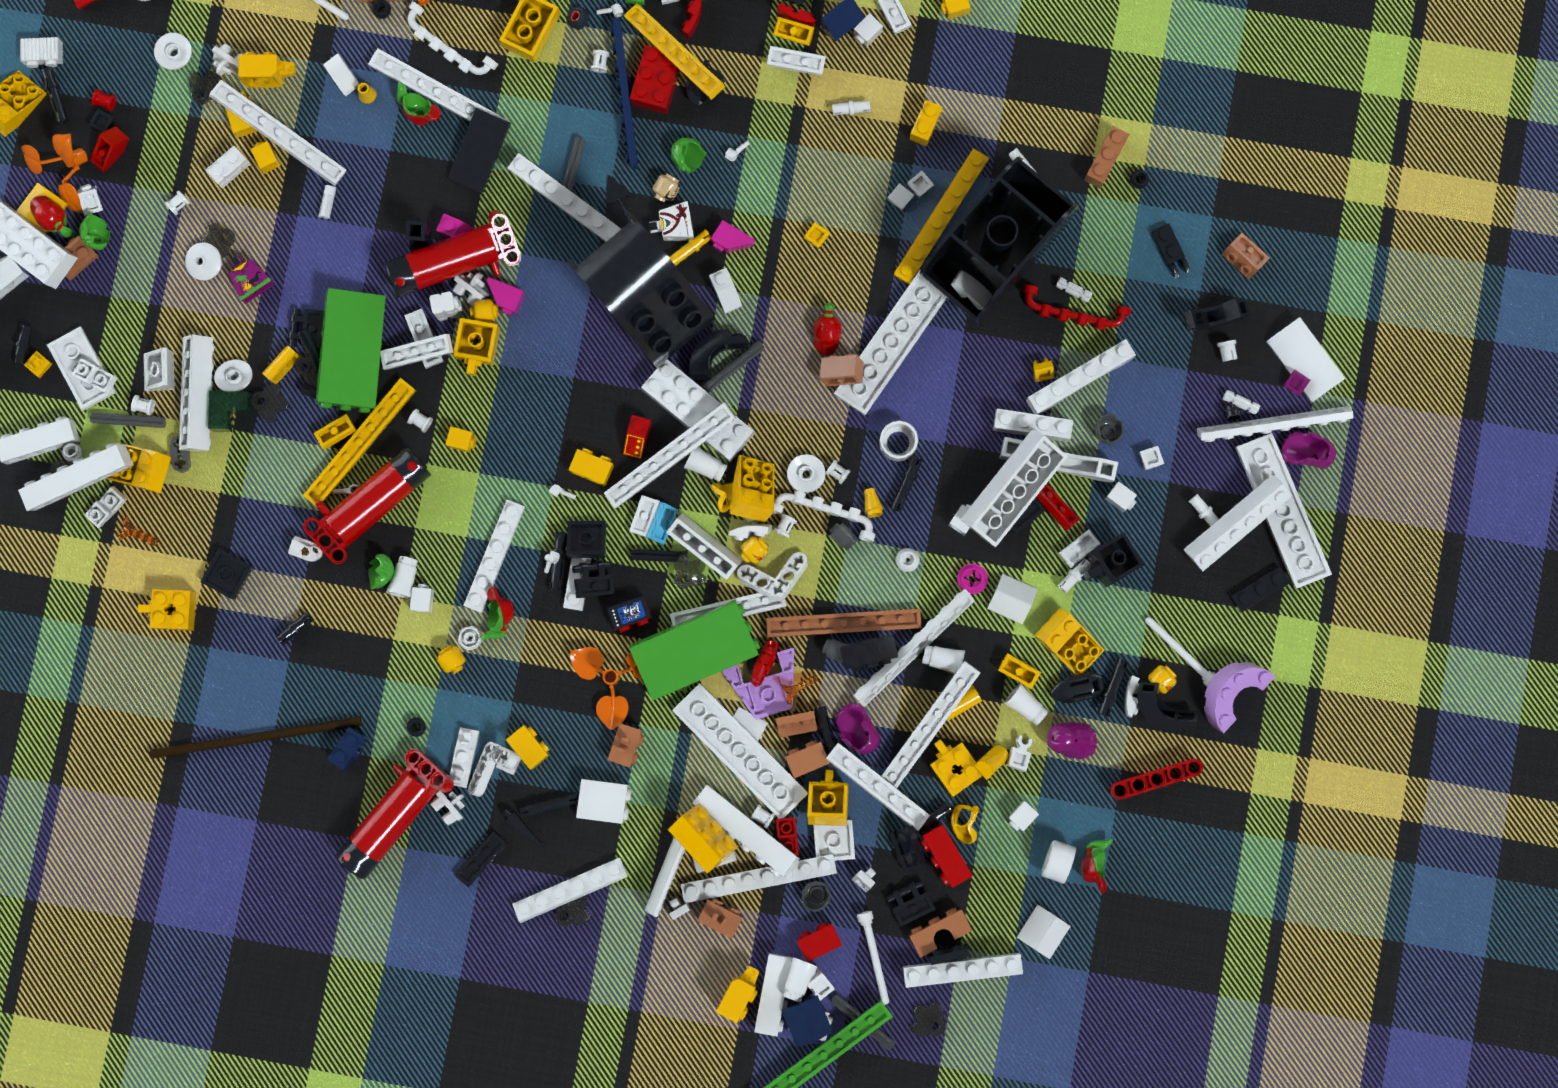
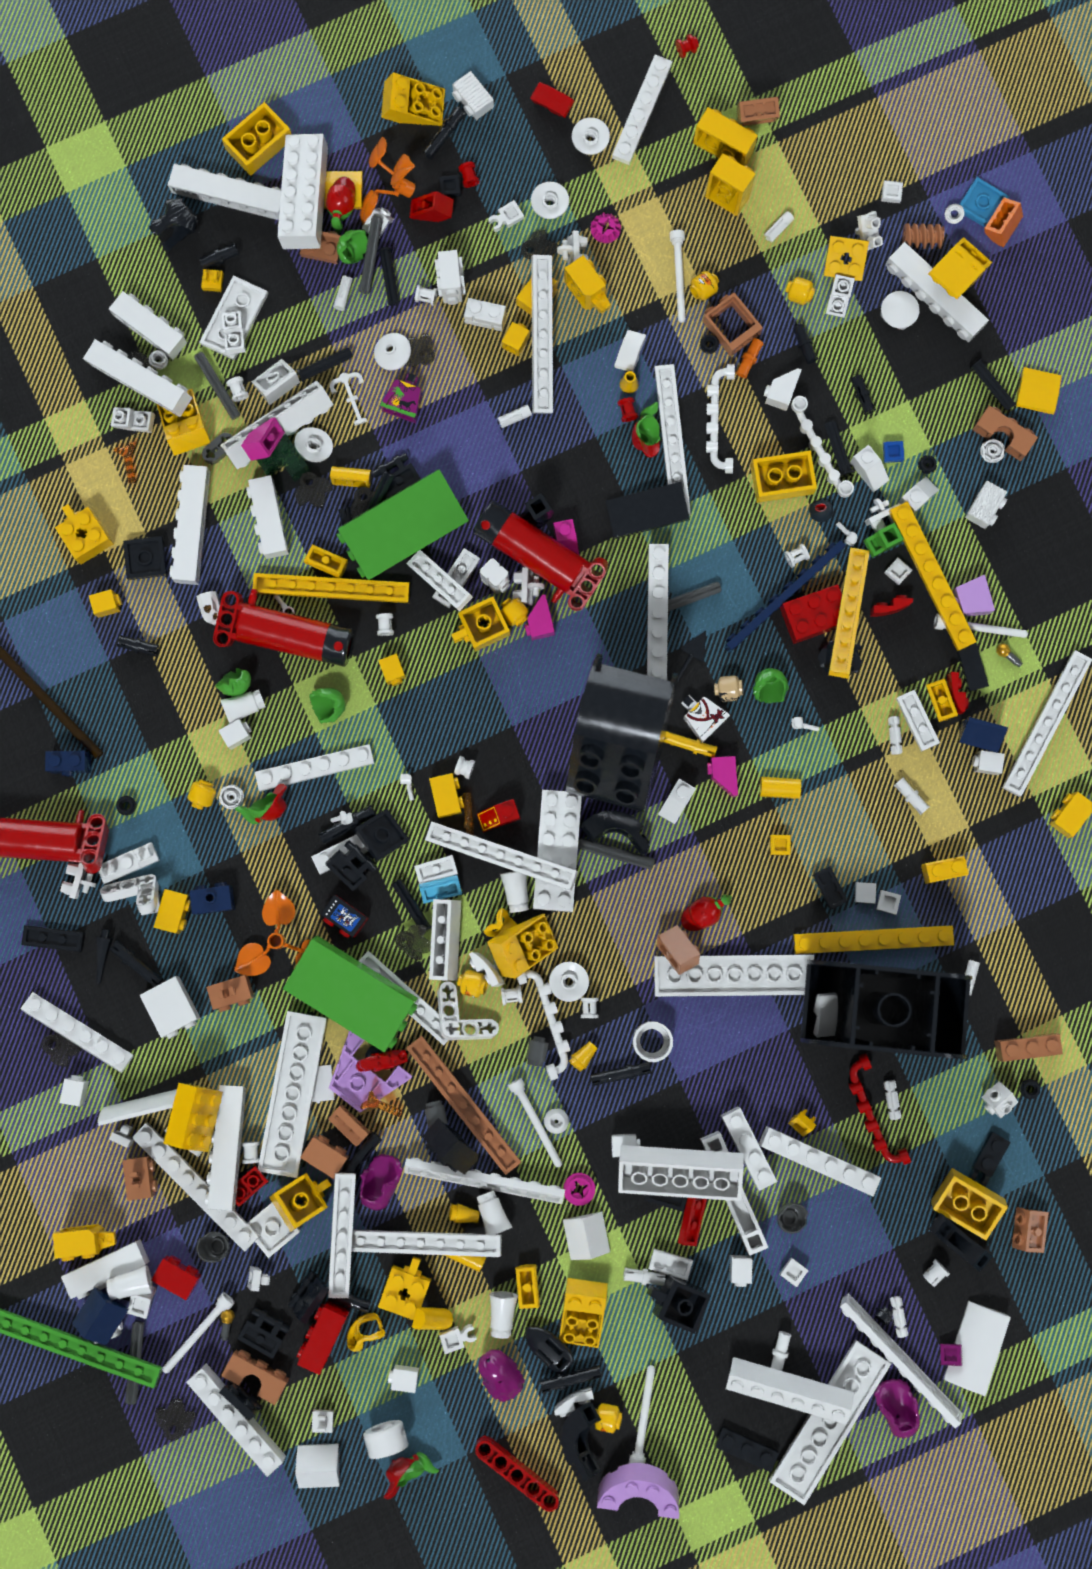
camera: 50 degrees right, 0 degrees up
none -> white brick [60,1075,89,1106]
none -> yellow brick [89,589,122,618]
none -> white brick [170,465,210,585]
none -> dark blue brick [189,882,235,915]
none -> piece [220,1309,235,1341]
none -> dark pink slope [241,417,285,461]
none -> white brick [246,475,289,559]
none -> black axle [296,348,353,383]
none -> bright green hair [309,688,346,724]
none -> white tile [312,1409,334,1433]
none -> white piece [330,372,368,426]
none -> white piece [333,275,352,311]
none -> dark grey axle [359,216,382,294]
none -> black axle [377,247,399,306]
none -> white brick [435,250,466,305]
none -> yellow cone [449,1203,480,1223]
none -> white wheel [454,756,475,779]
none -> clear orange piece [463,793,474,835]
none -> white plate [488,200,524,232]
none -> white piece [507,1078,562,1167]
none -> dark pink gear [591,212,621,243]
none -> red bush [617,397,638,422]
none -> yellow brick [760,777,801,799]
none -> black plate [812,866,848,910]
none -> white axle [888,716,903,755]
none -> yellow brick [931,1168,1008,1240]
none -> white brick [981,1081,1018,1118]

